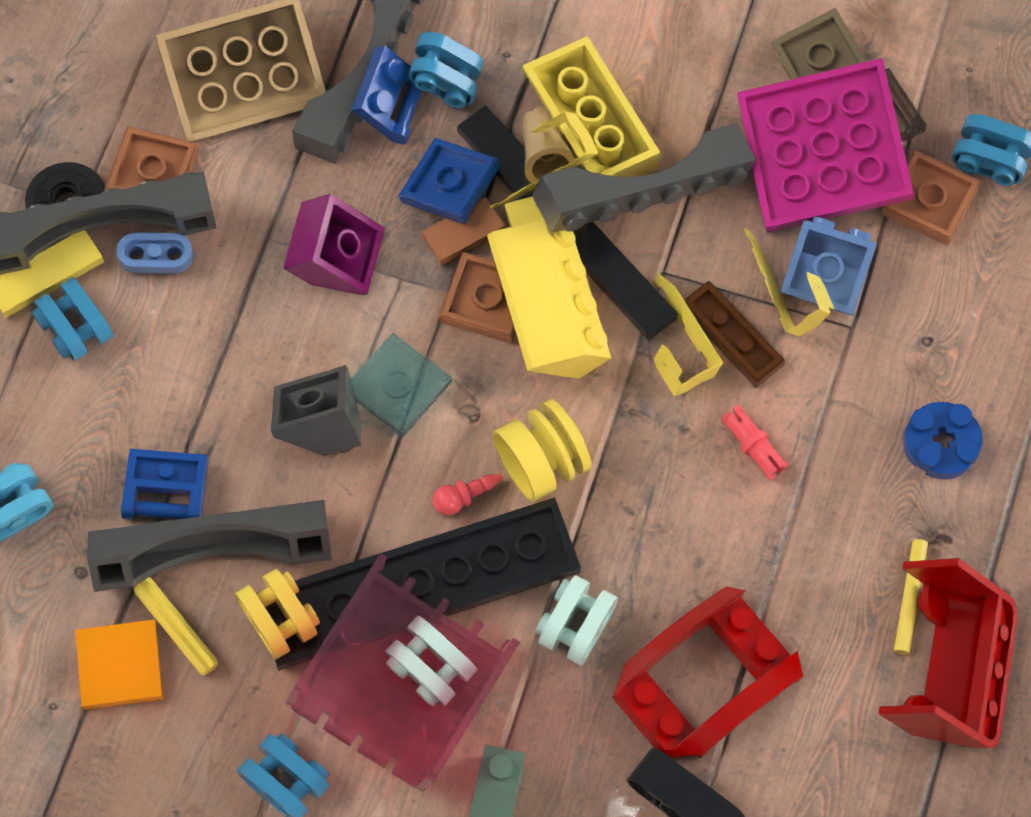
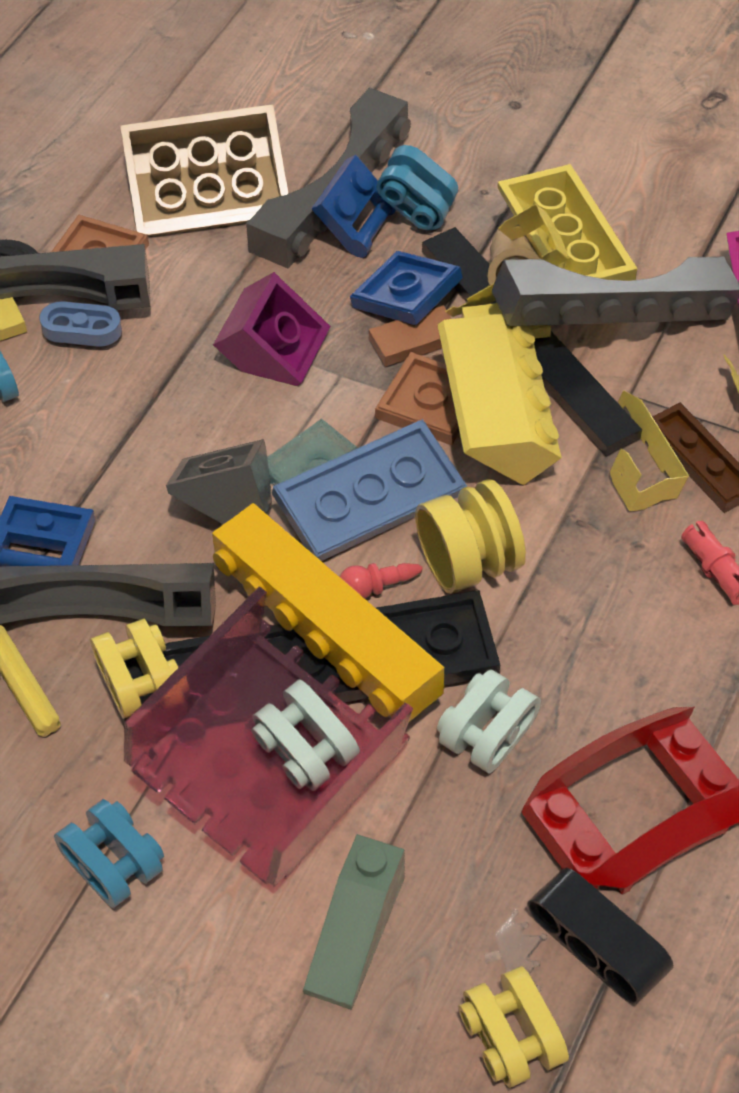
camera: 10 degrees right, 15 degrees down
none -> yellow brick [212,503,444,727]
none -> medium blue tile [272,419,468,561]

